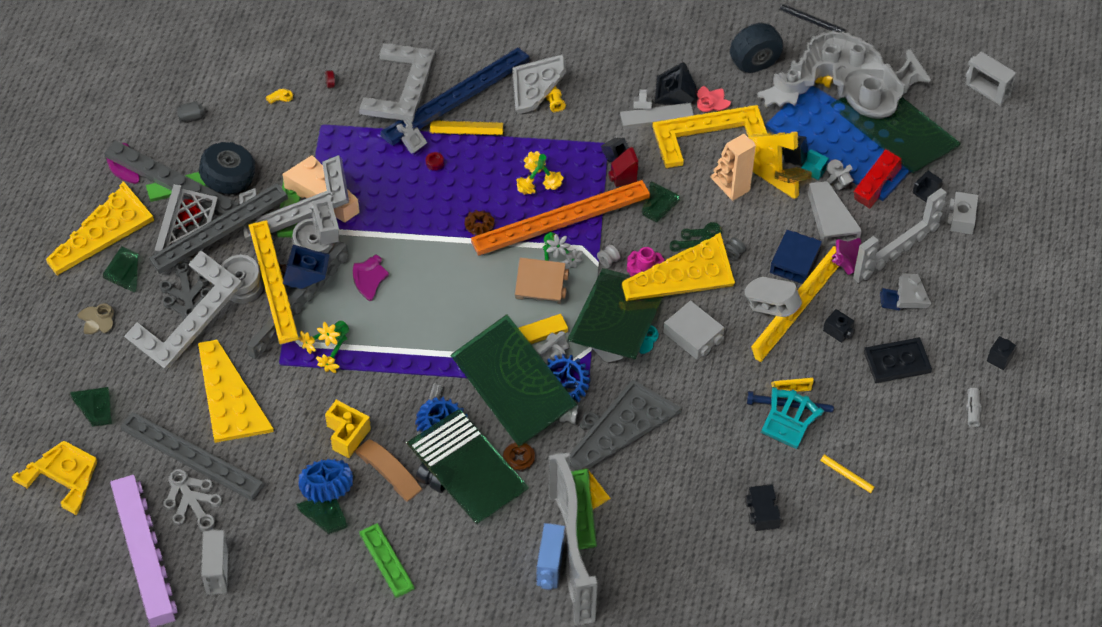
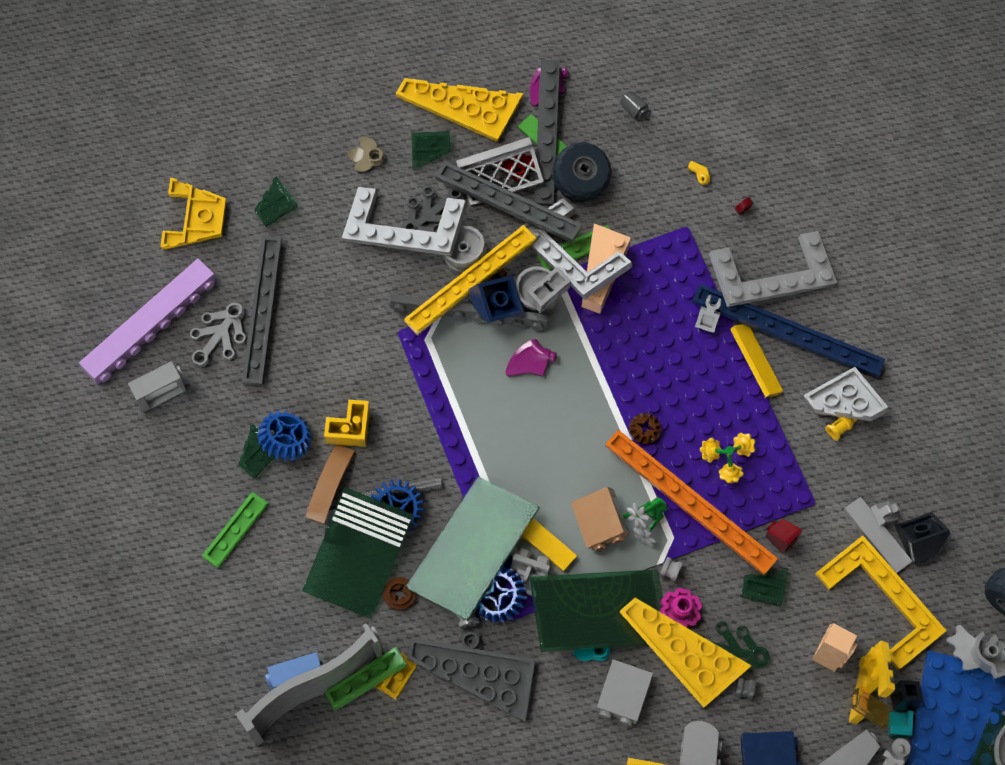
camera: 65 degrees right, 15 degrees up
yellow wing [198,340,274,443] -> none
yellow plant [299,321,349,373] -> none
dark red tile [426,152,444,170] -> none
black brick [600,138,629,162] -> none
coral plate [697,86,731,112] -> none

